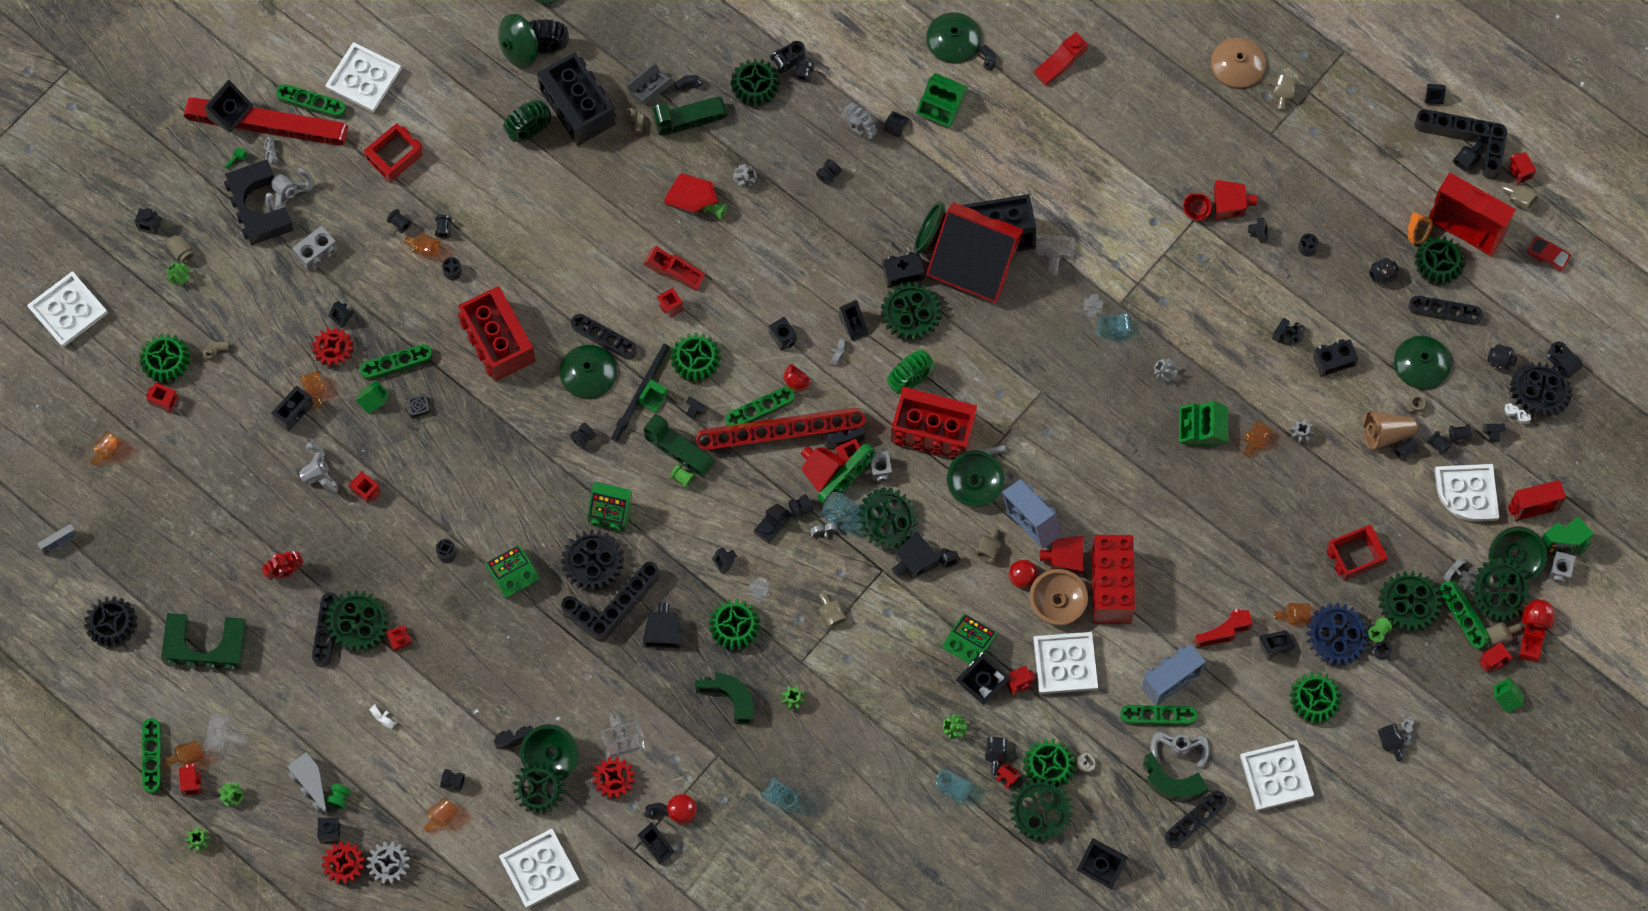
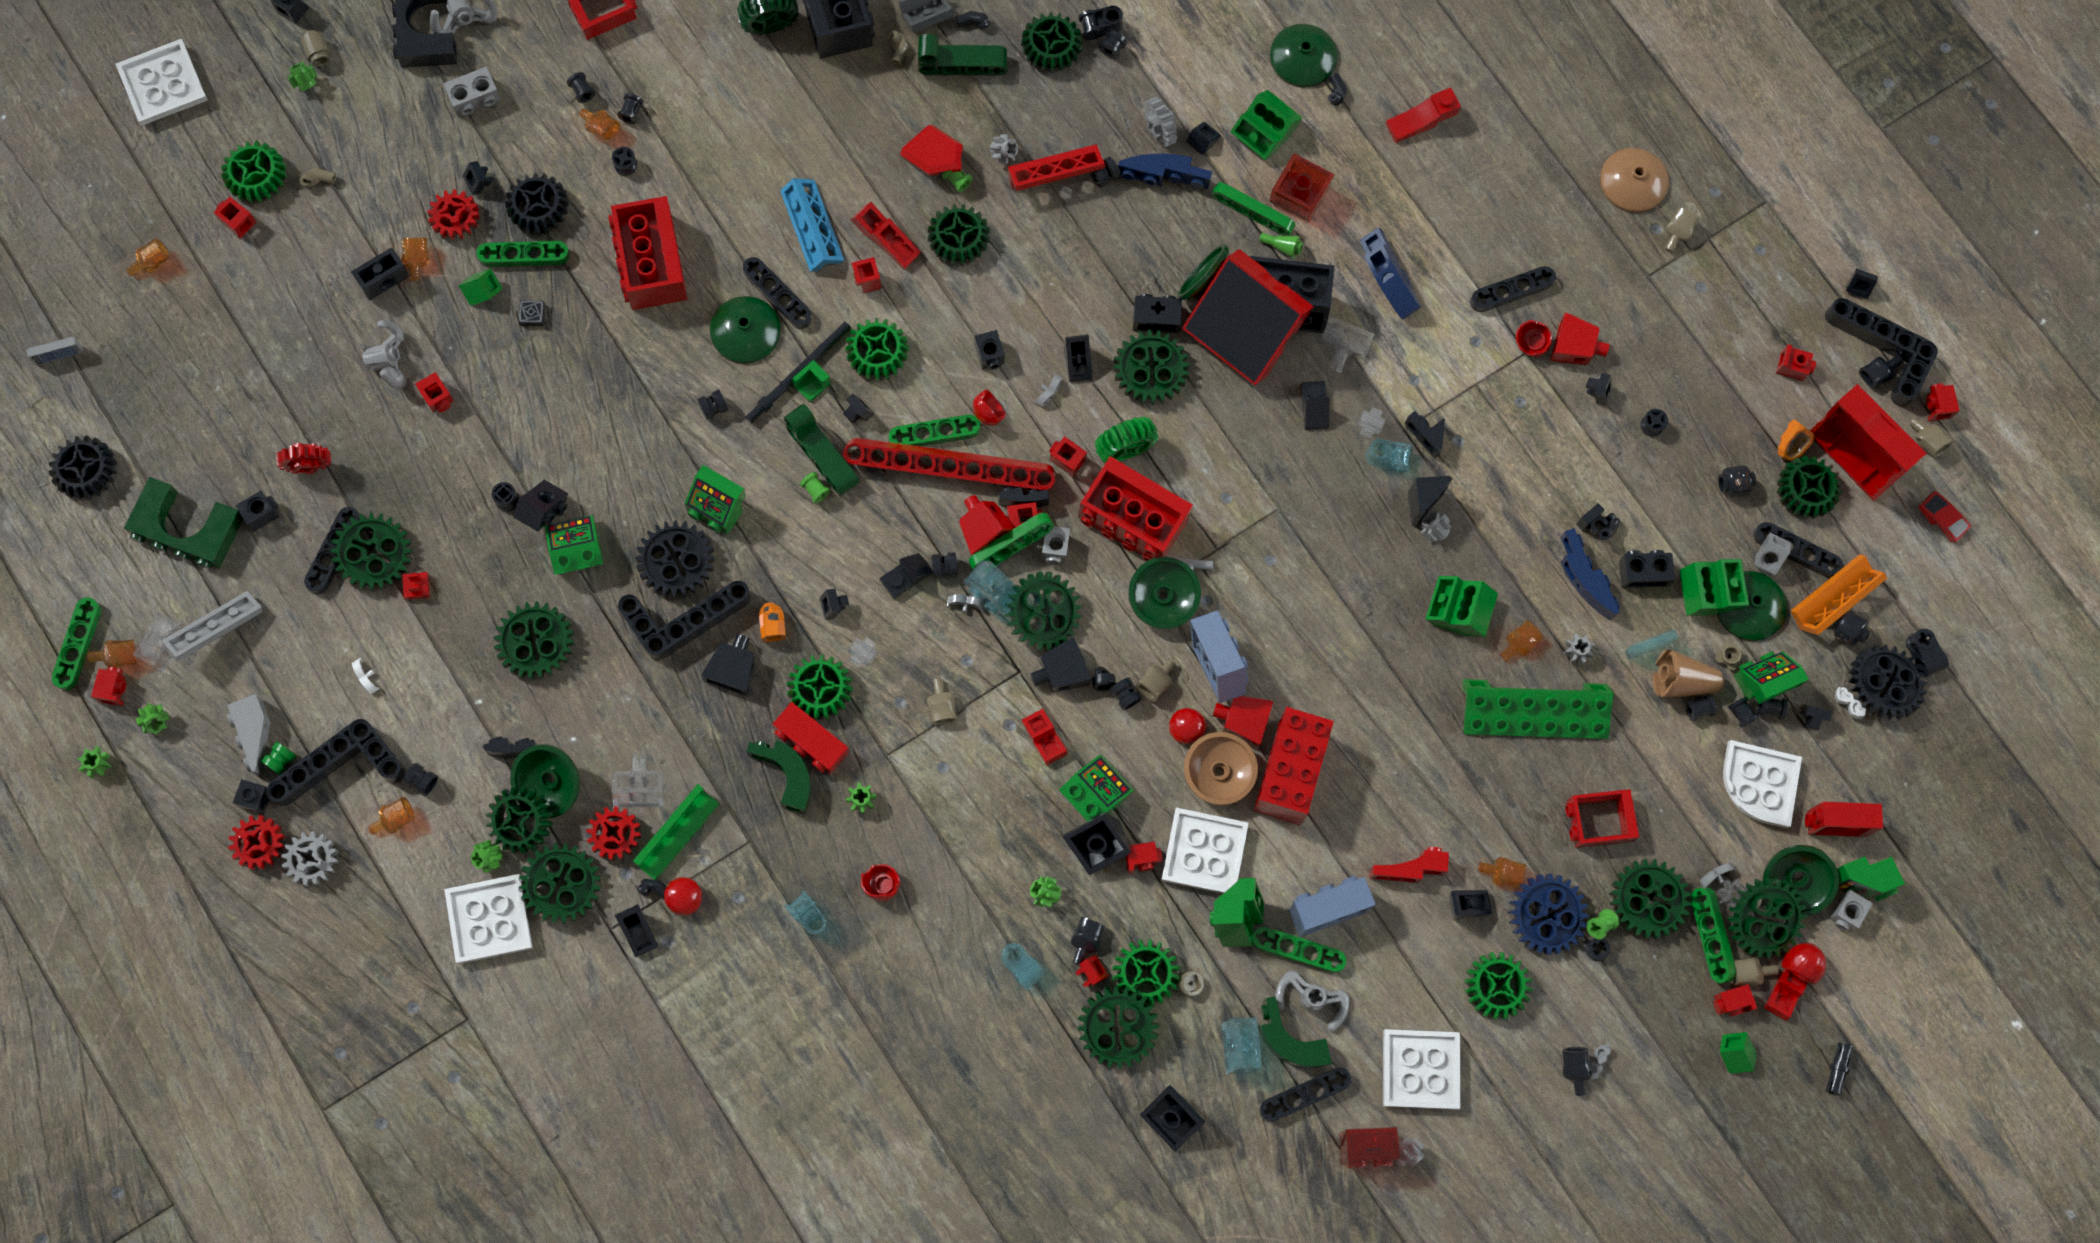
camera: 10 degrees right, 5 degrees up
none -> light grey plate [162,591,262,662]
none -> black brick [236,490,279,532]
none -> black beam [266,719,405,807]
none -> bright green gear [471,840,503,873]
none -> dark green gear [493,601,575,680]
none -> black gear [505,172,569,235]
none -> black brick [513,480,569,532]
none -> dark green gear [518,843,601,925]
none -> green fence [633,784,720,880]
none -> orange rock [759,603,787,642]
none -> red brick [772,702,849,775]
none -> dark azure fence [780,178,845,272]
none -> red hair [861,864,900,902]
none -> dark green gear [927,203,990,266]
none -> red fence [1008,144,1105,191]
none -> red slope [1021,709,1068,766]
none -> red brick [1049,436,1087,478]
none -> black wheel [1109,677,1143,711]
none -> dark blue slope [1118,154,1212,189]
none -> green piece [1209,878,1265,947]
none -> green beam [1211,182,1296,236]
none -> clear light blue brick [1221,1018,1262,1074]
none -> bright green cone [1259,233,1303,259]
none -> clear red brick [1269,153,1335,223]
none -> black slope [1300,381,1330,430]
none -> clear red brick [1339,1127,1400,1169]
none -> dark blue slope [1360,227,1422,320]
none -> light grey gear [1393,1136,1425,1169]
none -> black slope [1404,411,1445,459]
none -> black slope [1408,476,1453,527]
none -> green bracket [1462,679,1614,739]
none -> black beam [1470,266,1556,312]
none -> dark blue slope [1560,528,1620,620]
none -> clear light blue tile [1625,629,1678,660]
none -> green piece [1679,559,1749,616]
none -> green piece [1734,651,1809,704]
none -> light grey brick [1754,533,1791,575]
none -> red brick [1776,344,1816,381]
none -> orange fence [1791,554,1887,635]
none -> black pin [1825,1042,1854,1096]

